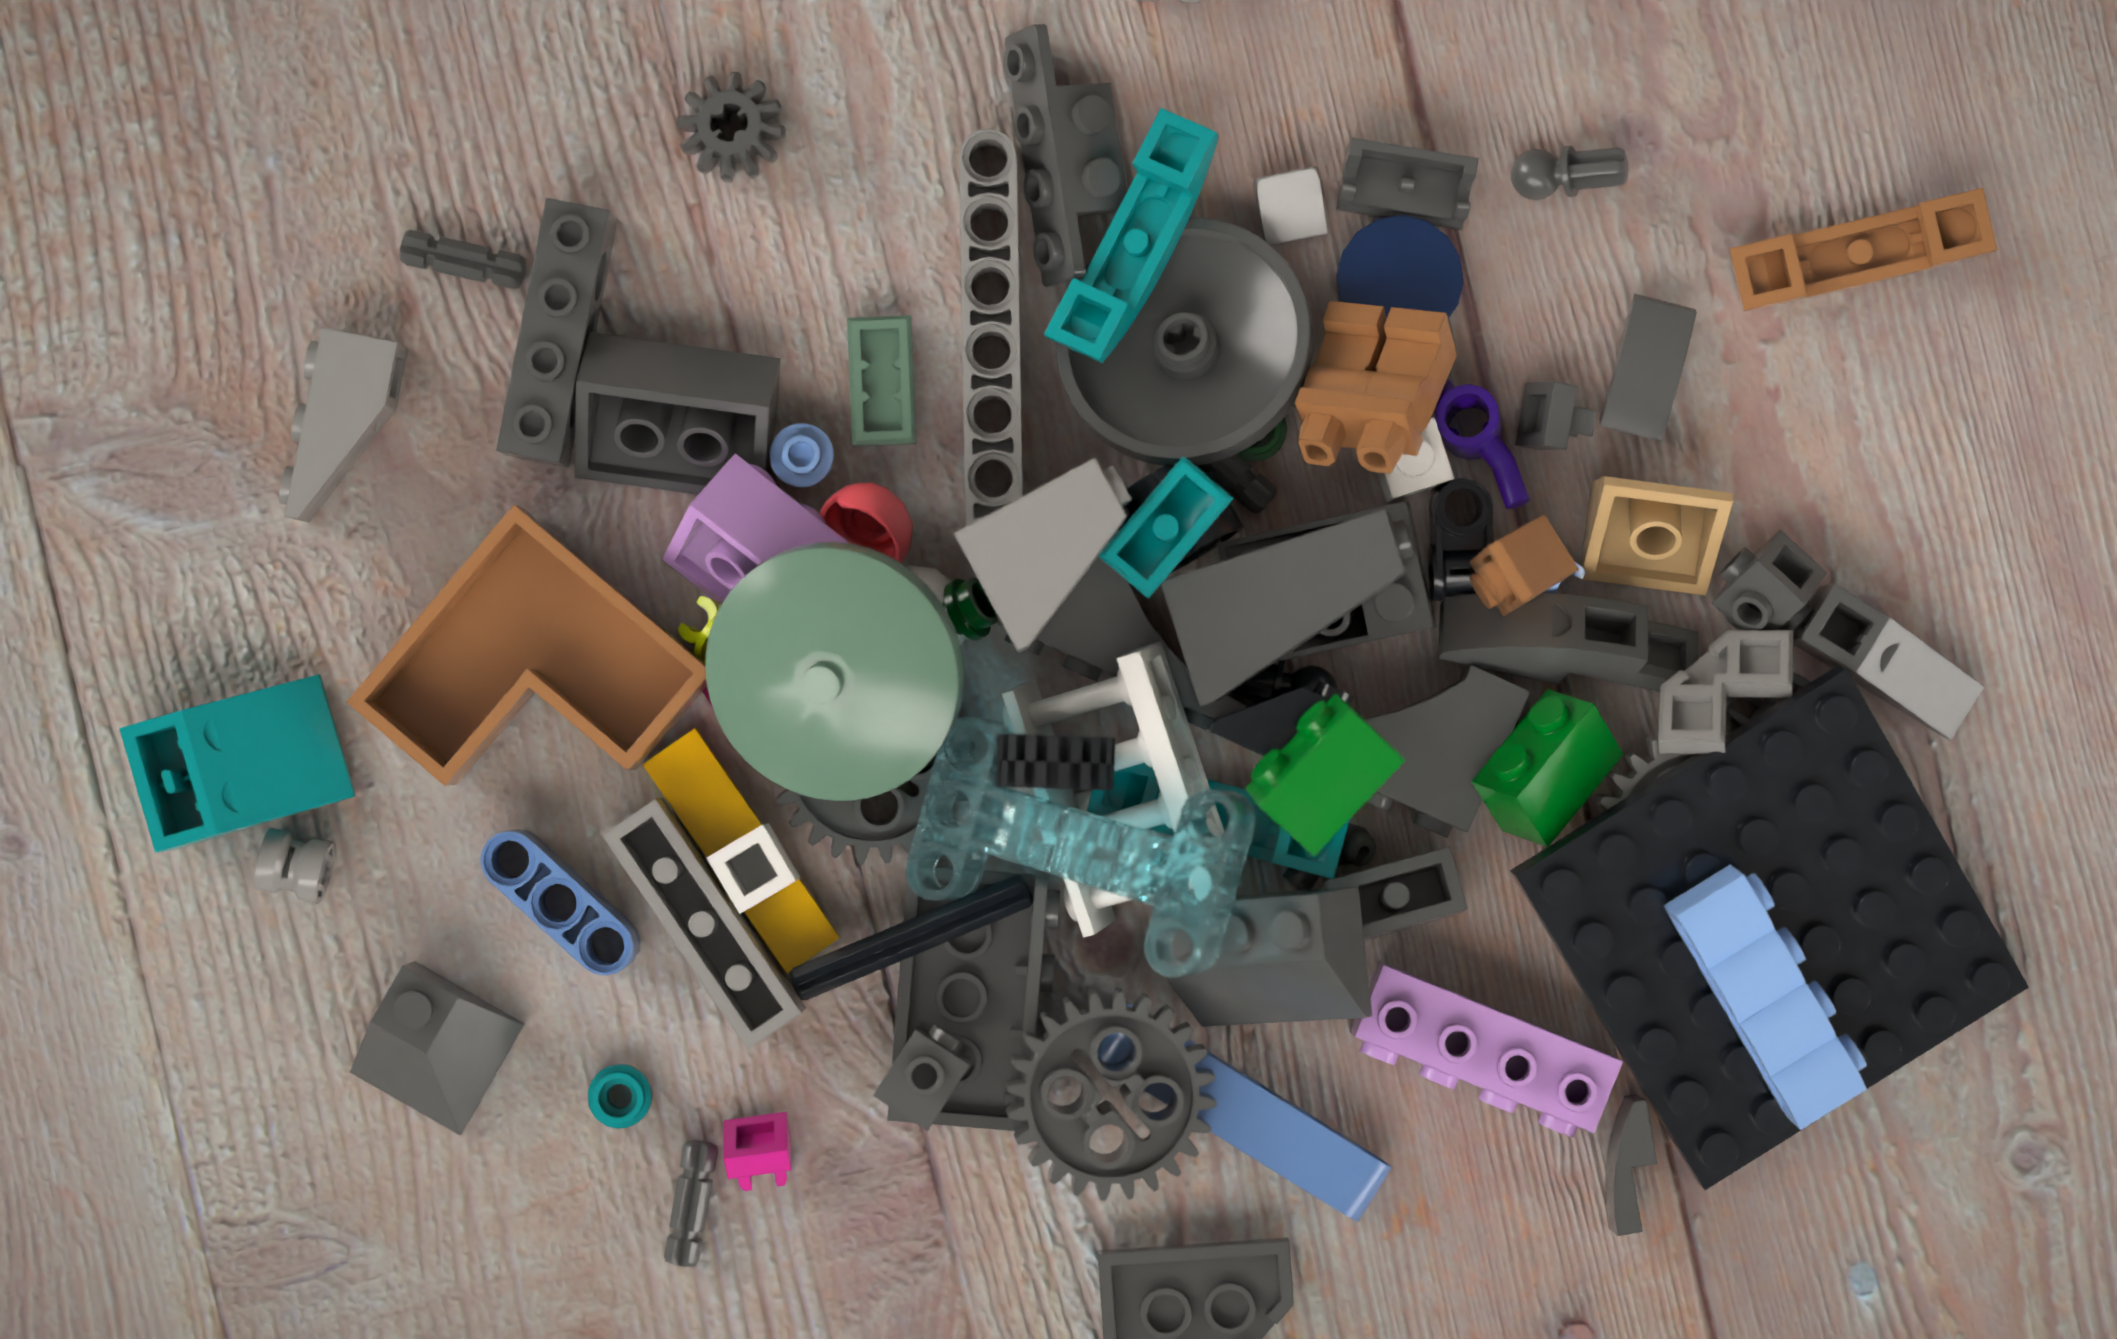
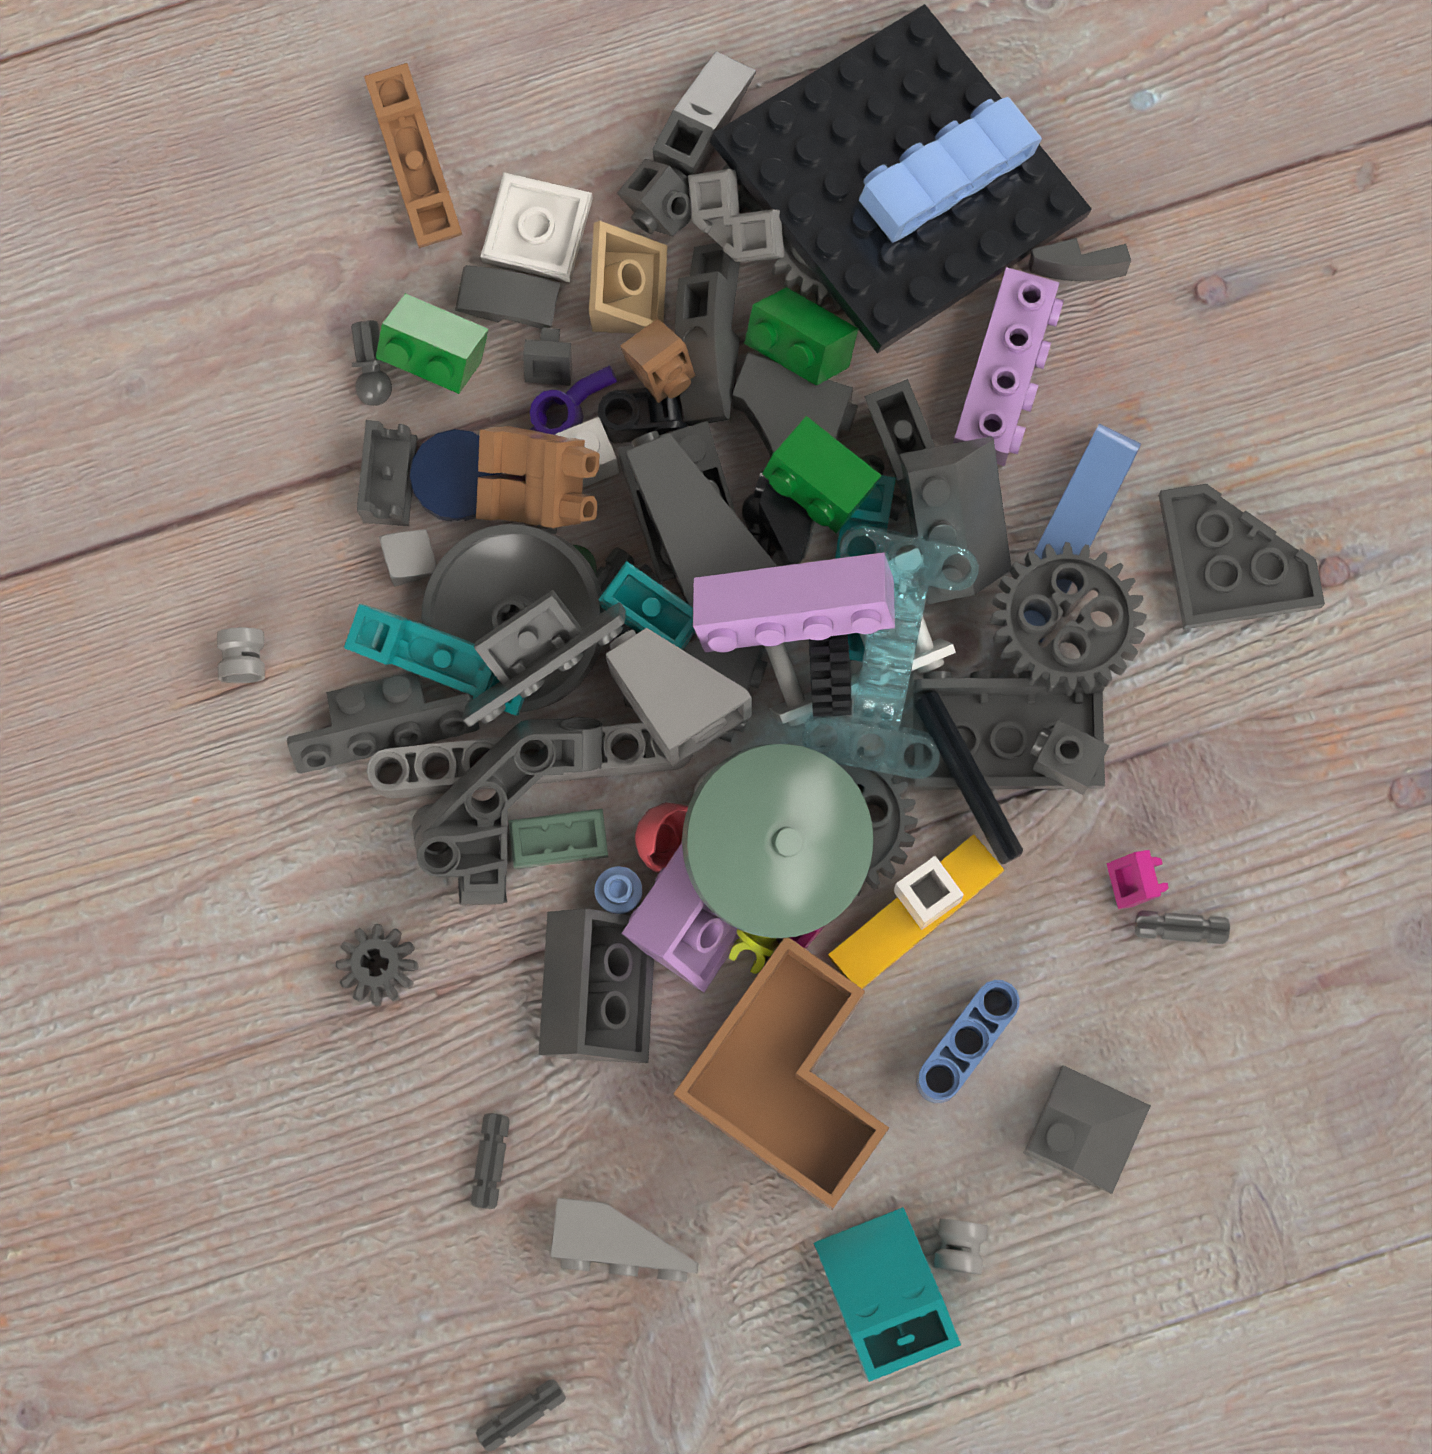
camera: 90 degrees left, 10 degrees down
dark grey brick [496,198,618,468] -> none
teal plate [588,1064,652,1129] -> none
light grey brick [602,798,806,1050] -> none
dark green plate [942,577,999,641] -> none
none -> green brick [376,293,489,394]
none -> dark grey connector [412,717,602,905]
none -> dark grey bracket [462,590,626,727]
none -> dark grey axle [476,1379,566,1452]
none -> white plate [481,173,593,283]
none -> lavender brick [693,552,895,653]

